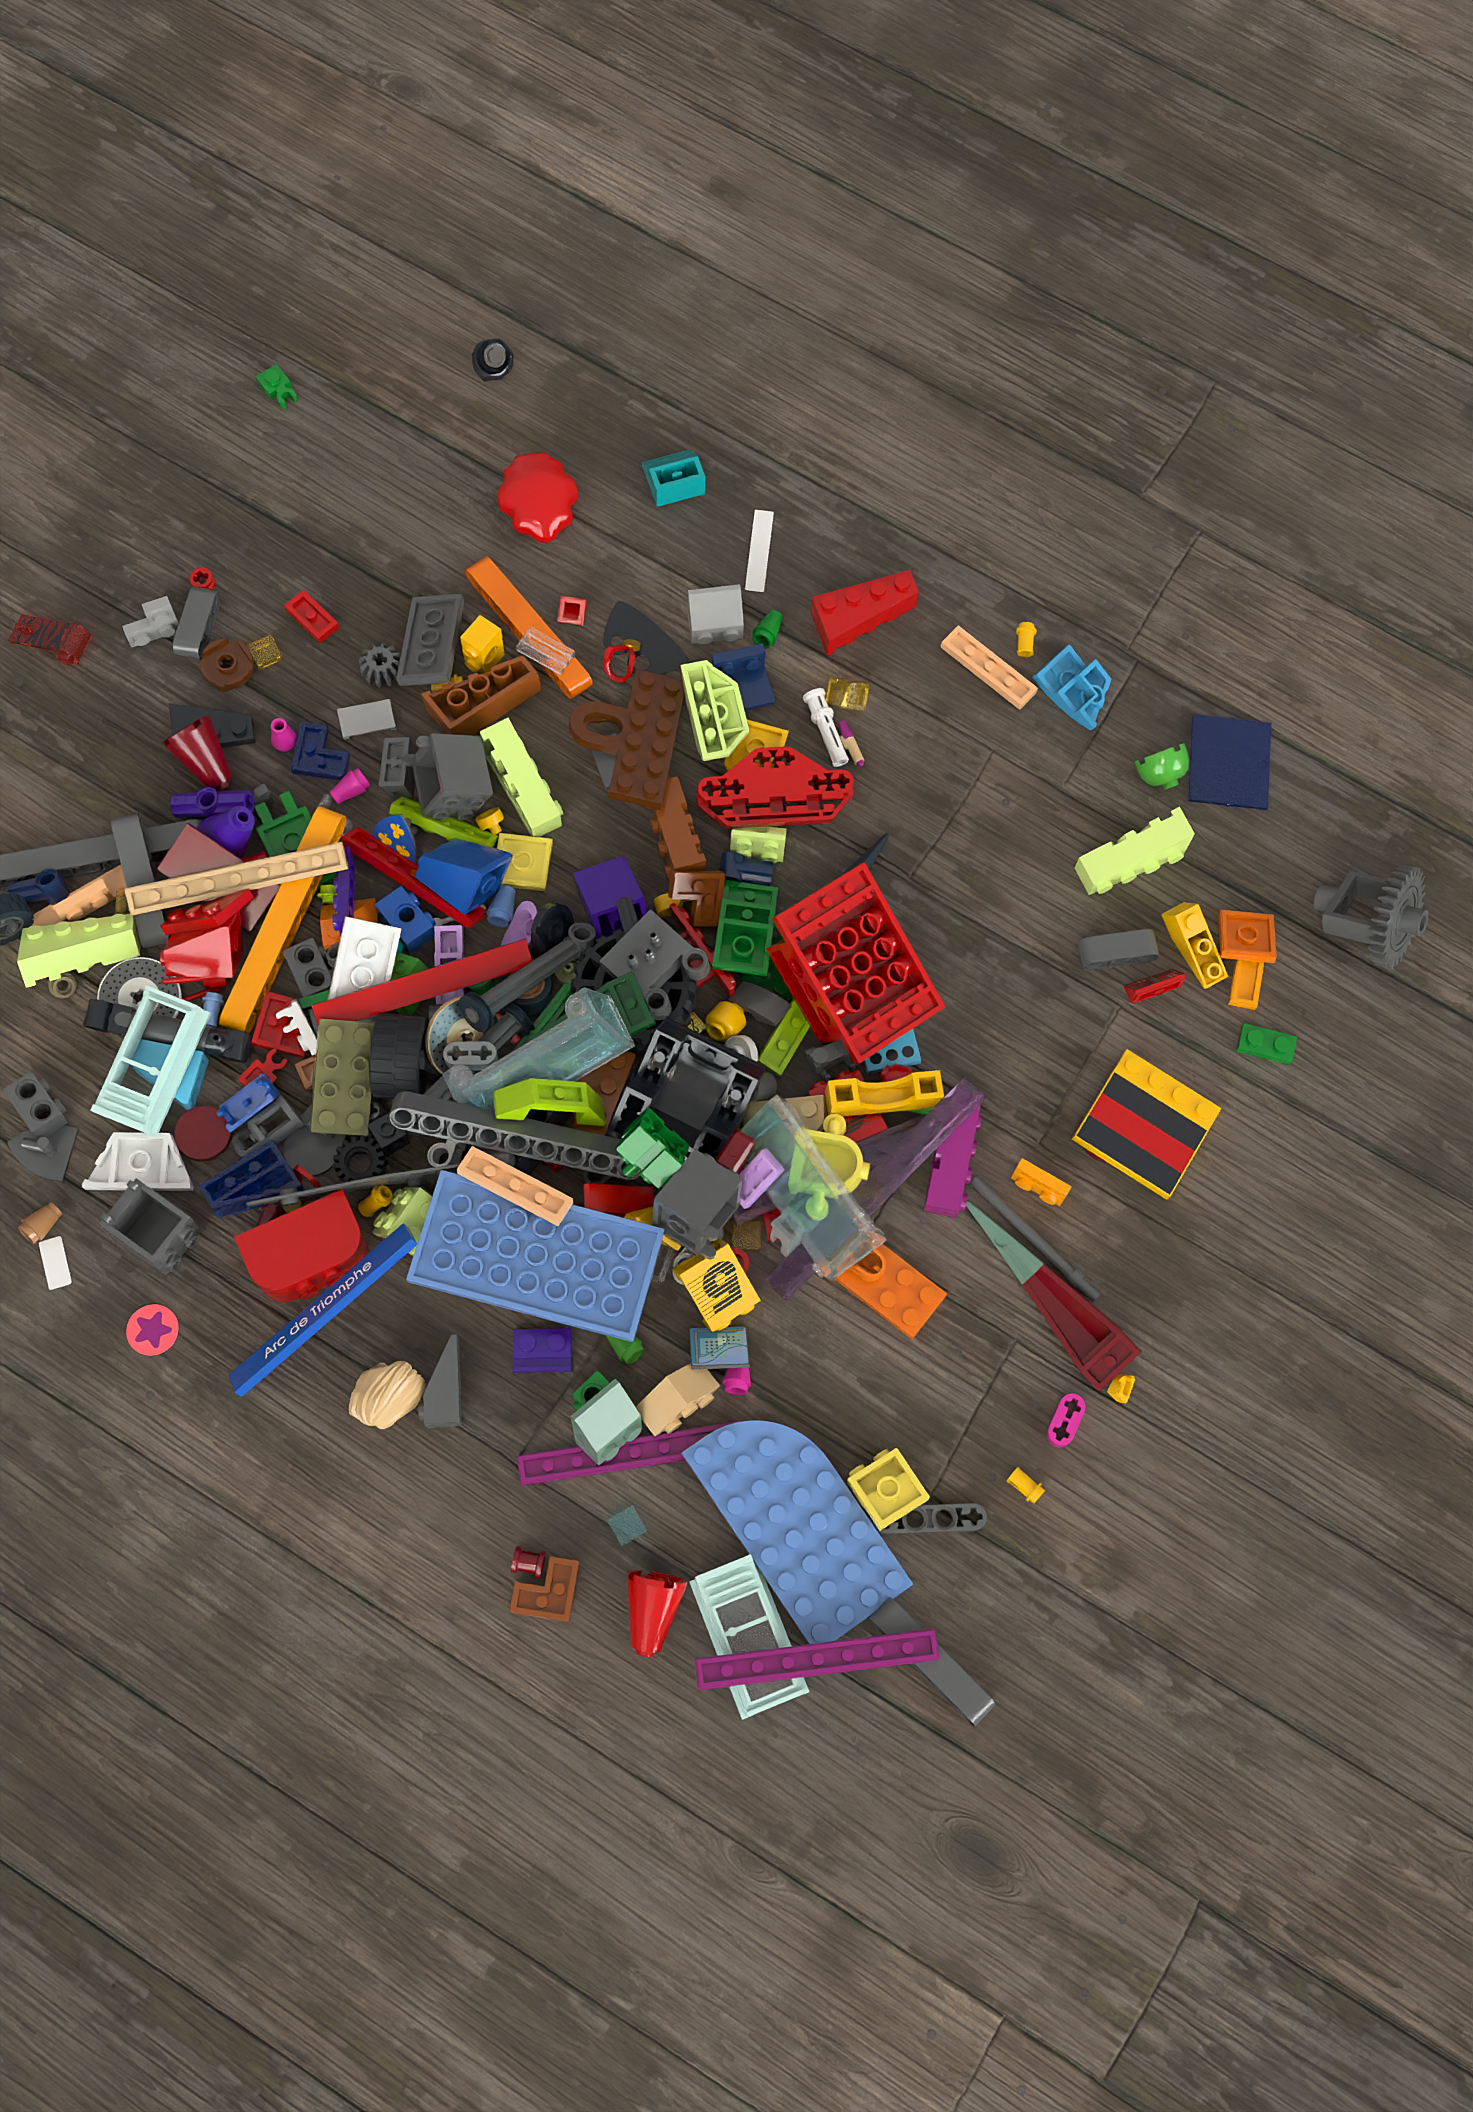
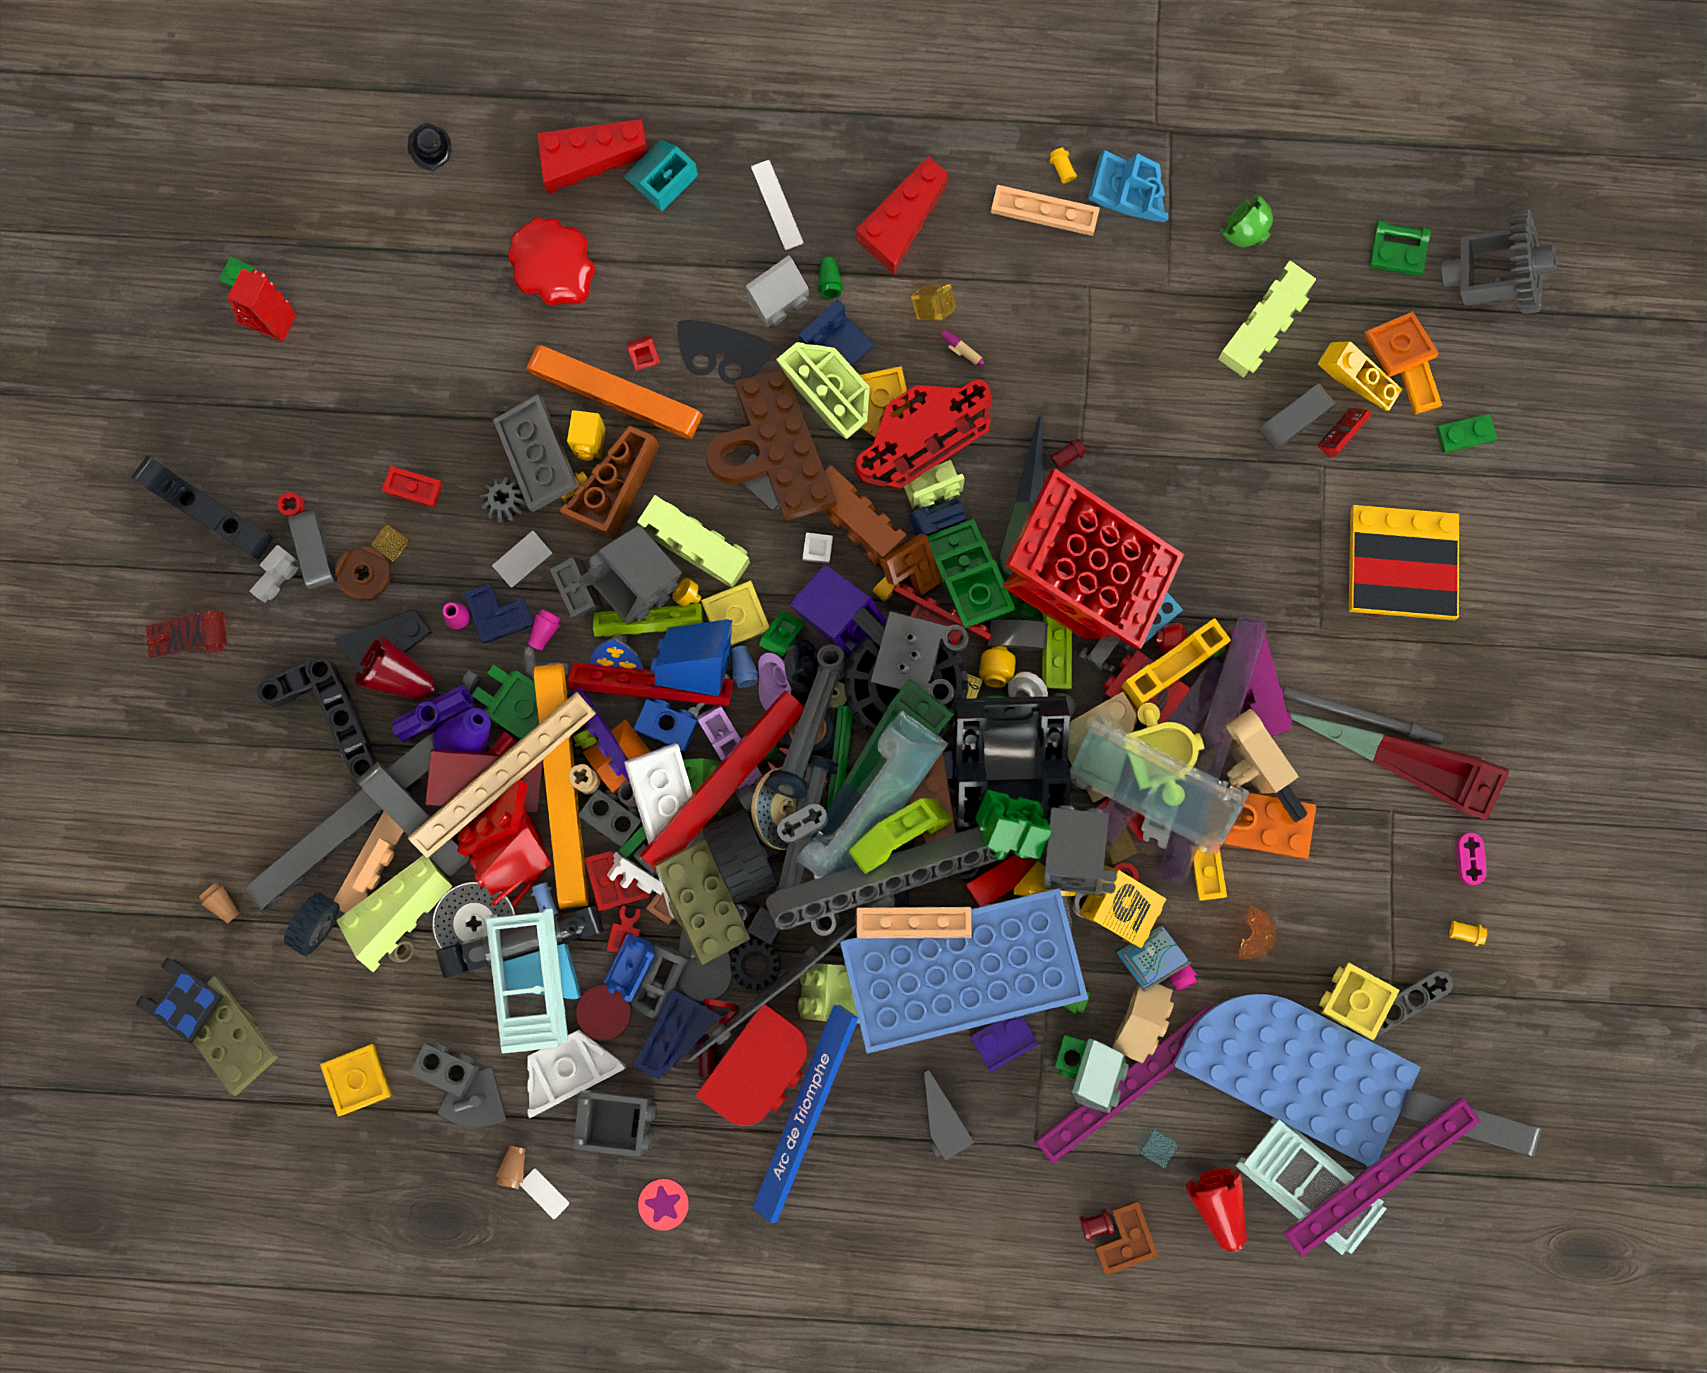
camera: 20 degrees left, 10 degrees up
dark blue piece [8,868,70,905] -> none
clear yellow tile [115,888,128,915] -> none
tan hair [349,1361,426,1429] -> none
yellow pin [358,1185,393,1217] -> none
clear tile [516,626,575,675] -> none
red piece [603,639,641,683] -> none
dark red piece [715,1130,755,1175] -> none
lavender plate [739,1148,785,1209] -> none
white pin [803,688,849,767] -> none
light orange plate [1011,1158,1072,1206] -> none
yellow tile [1107,1373,1135,1404] -> none
clear blue piece [1188,714,1271,810] -> none
none -> black beam [131,455,273,560]
none -> red wedge [227,269,297,342]
none -> black beam [257,657,377,779]
none -> red wedge [538,119,648,195]
none -> tan piece [568,764,602,796]
none -> green slope [759,611,805,657]
none -> white plate [803,532,833,564]
none -> dark red pin [1051,439,1086,470]
none -> yellow plate [1190,842,1227,901]
none -> tan piece [1214,709,1307,822]
none -> clear orange cylinder [1237,905,1277,960]
none -> green plate [1369,220,1431,276]

